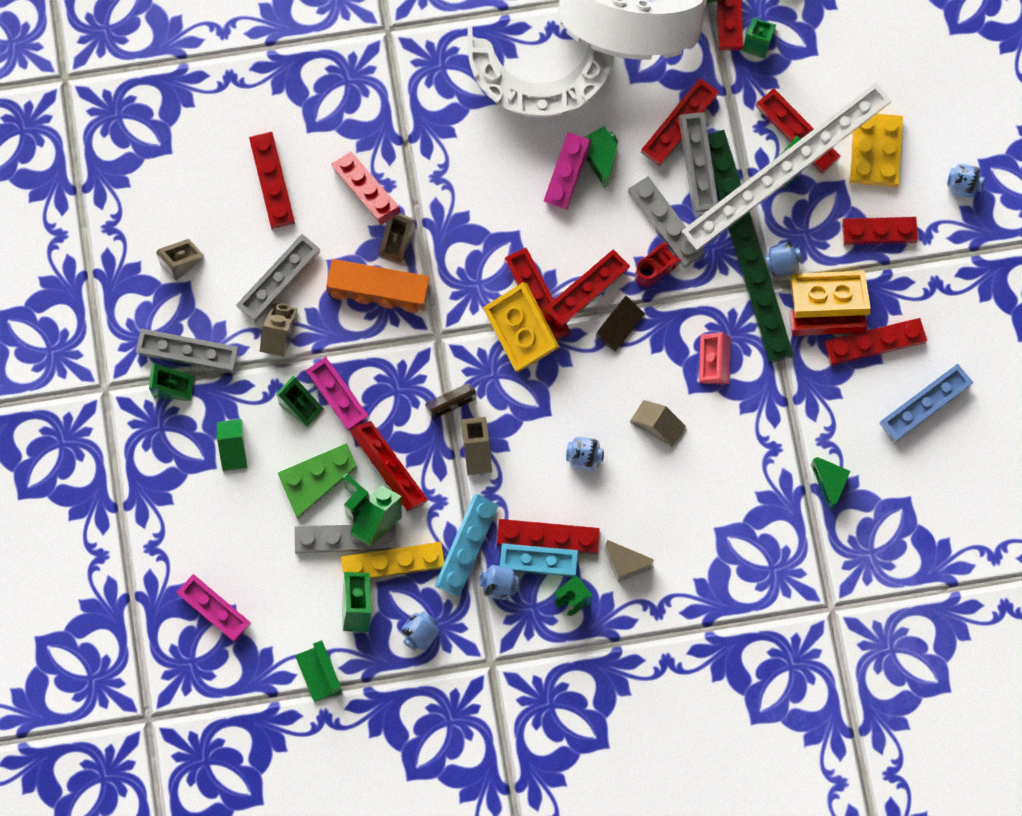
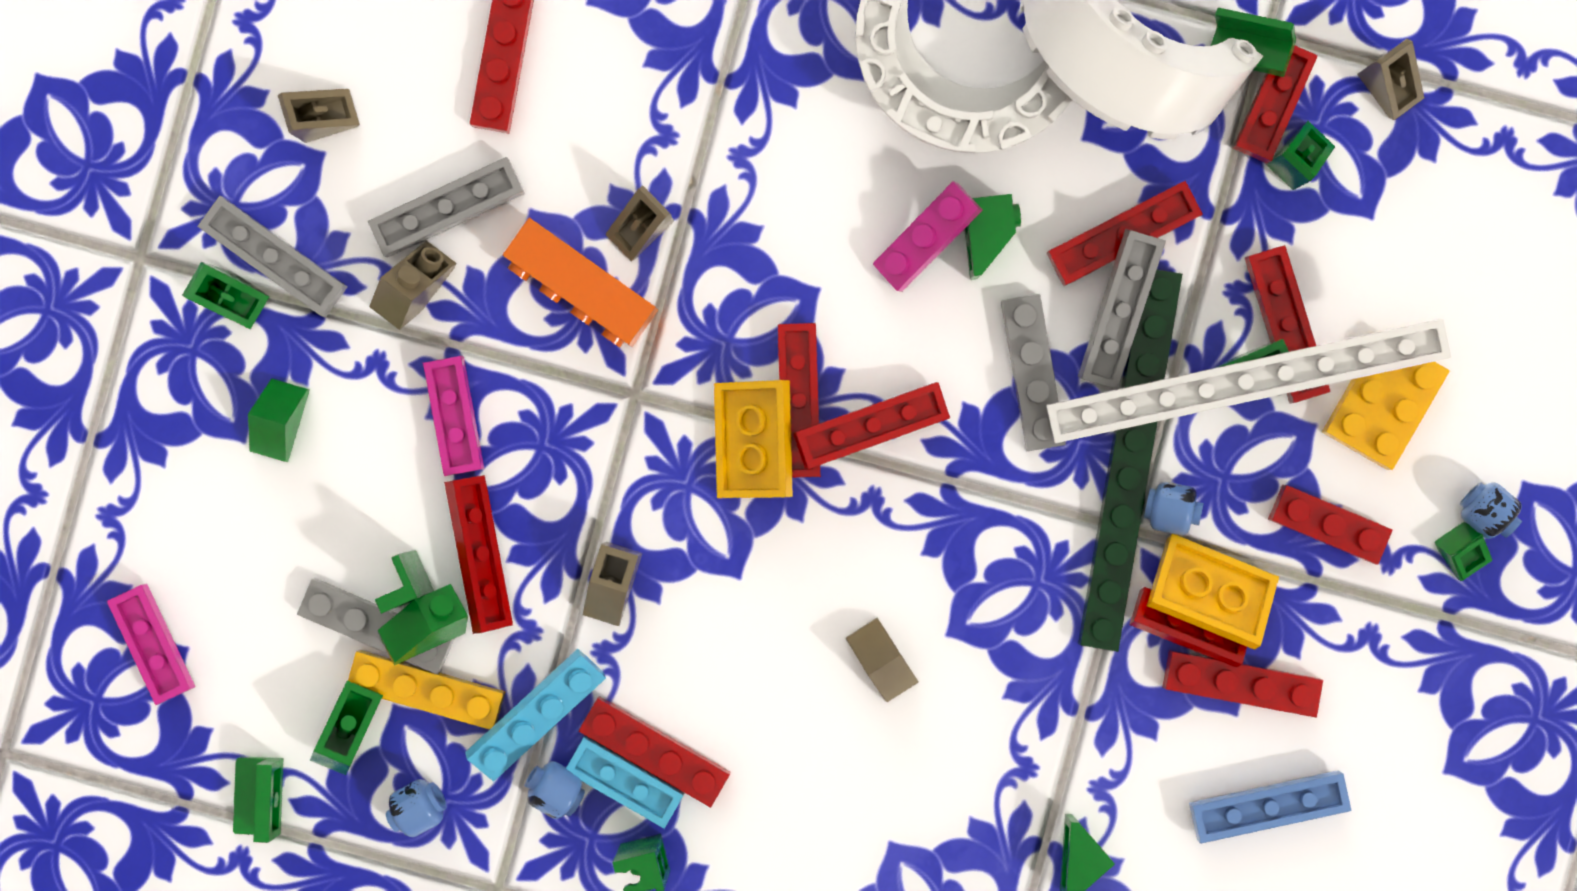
camera: 25 degrees right, 15 degrees up
green slope [276,376,324,427] -> none
bright green wing [277,443,357,520] -> none
plate [331,151,401,225] -> none
dark brown slope [425,383,476,420] -> none
medium blue head [566,437,604,471] -> none
dark brown slope [596,296,645,352] -> none
dark tan slope [604,540,654,582] -> none
red piece [634,242,682,287] -> none
coral slope [699,332,731,384] -> none
none -> green slope [1435,522,1492,581]

